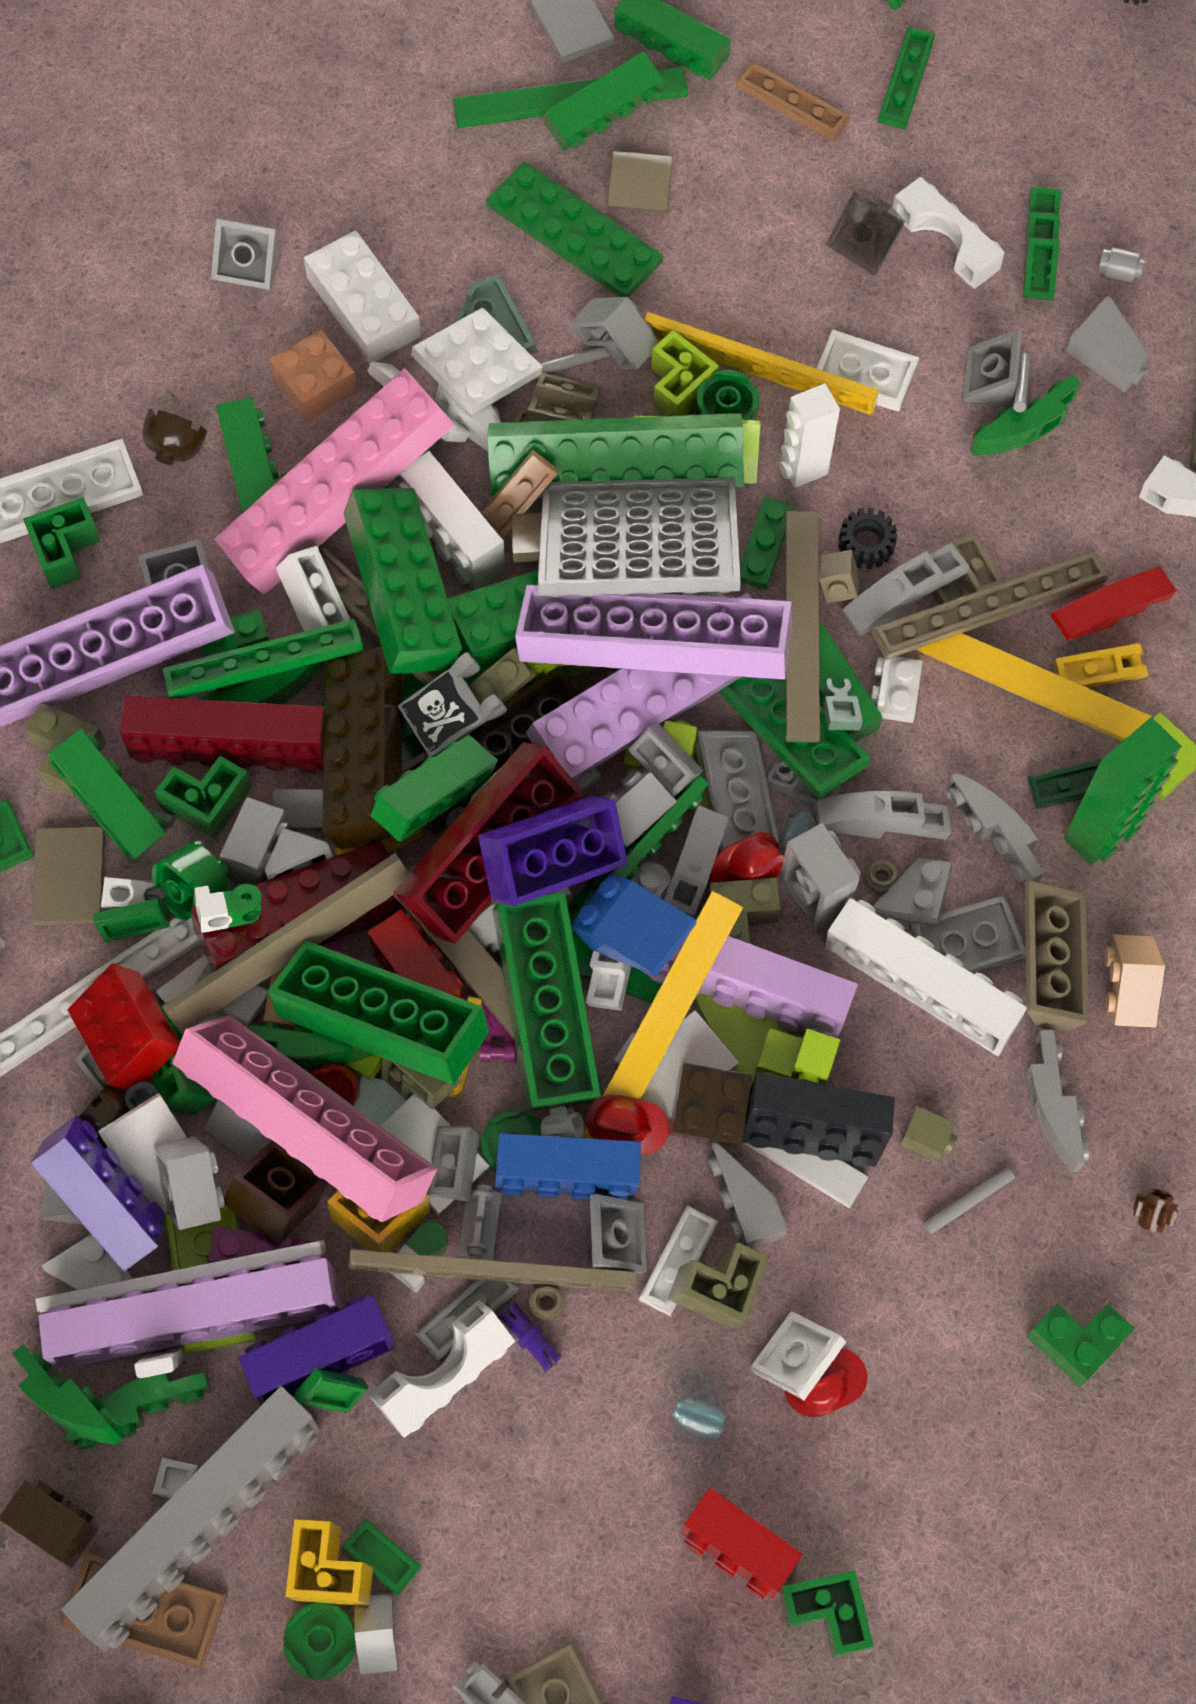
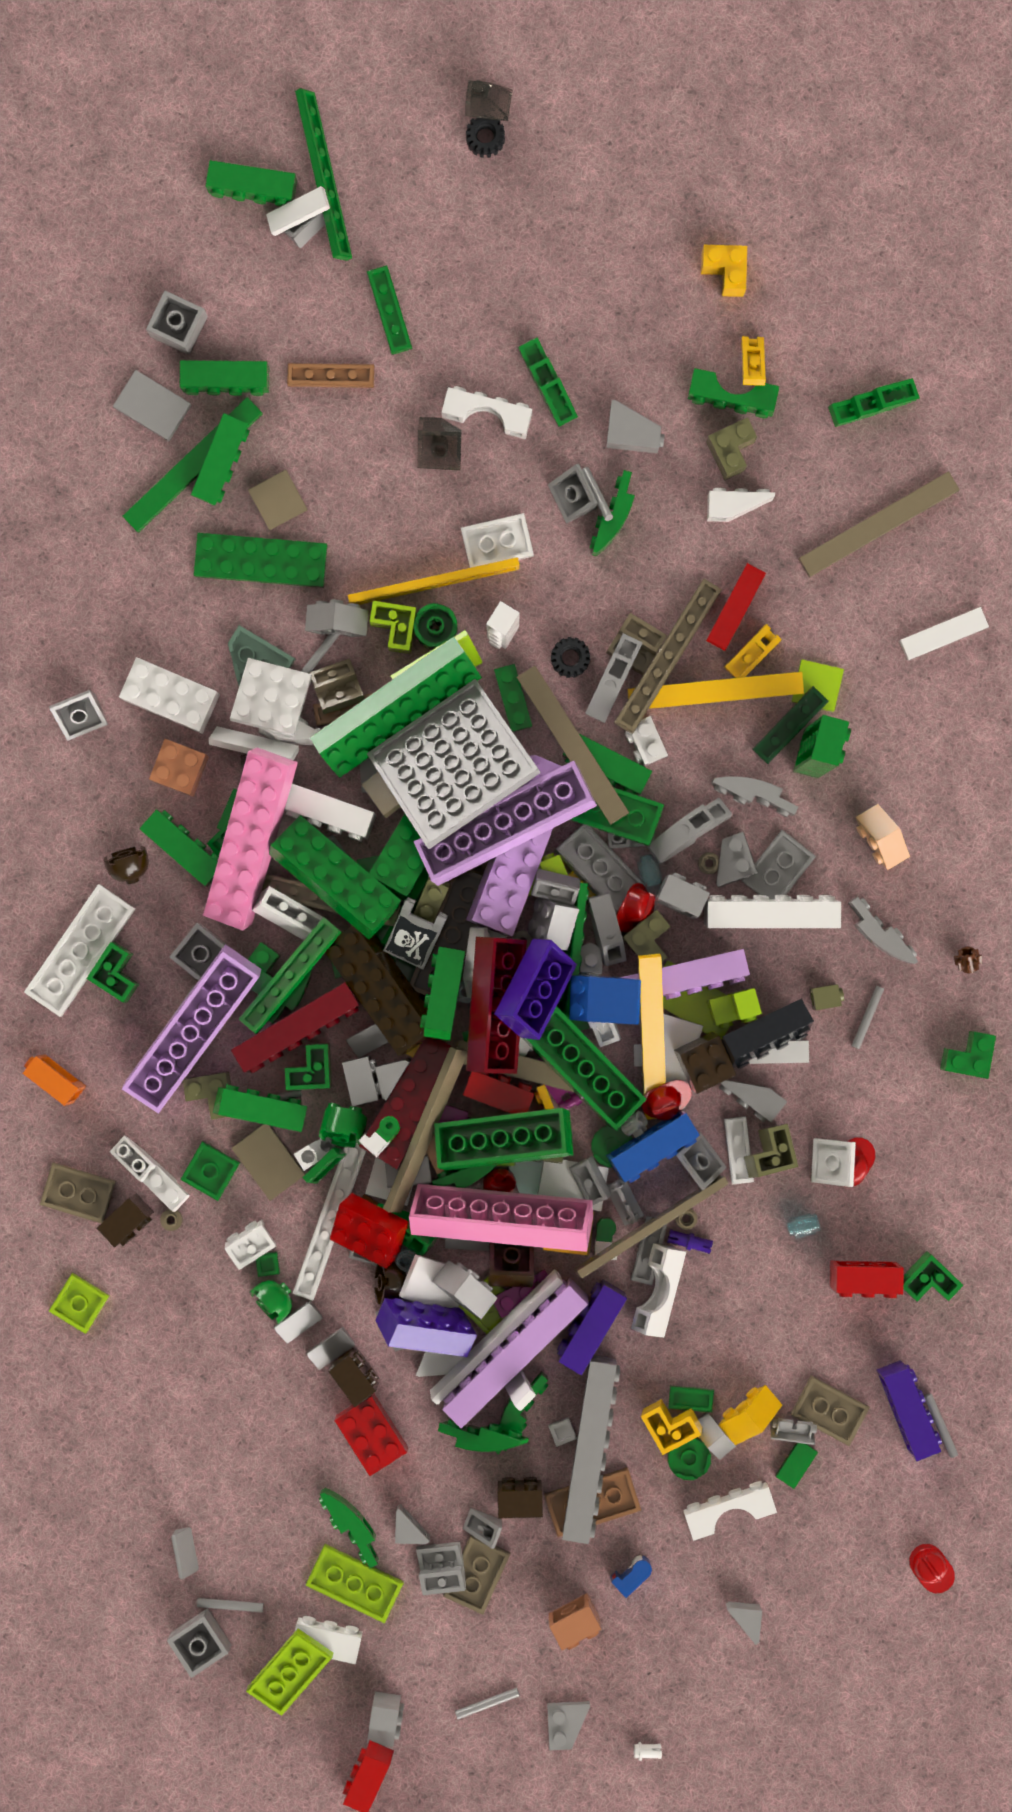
camera: 30 degrees left, 20 degrees up
green tile [294,1368,369,1413] -> none
medium nougat plate [480,450,558,539] -> none
dark tan brick [819,550,859,603] -> none
sand green plate [823,679,863,730] -> none
dark tan slope [1025,881,1089,1033] -> none
light grey brick [1098,247,1145,283] -> none
none -> yellow brick [718,1385,782,1445]

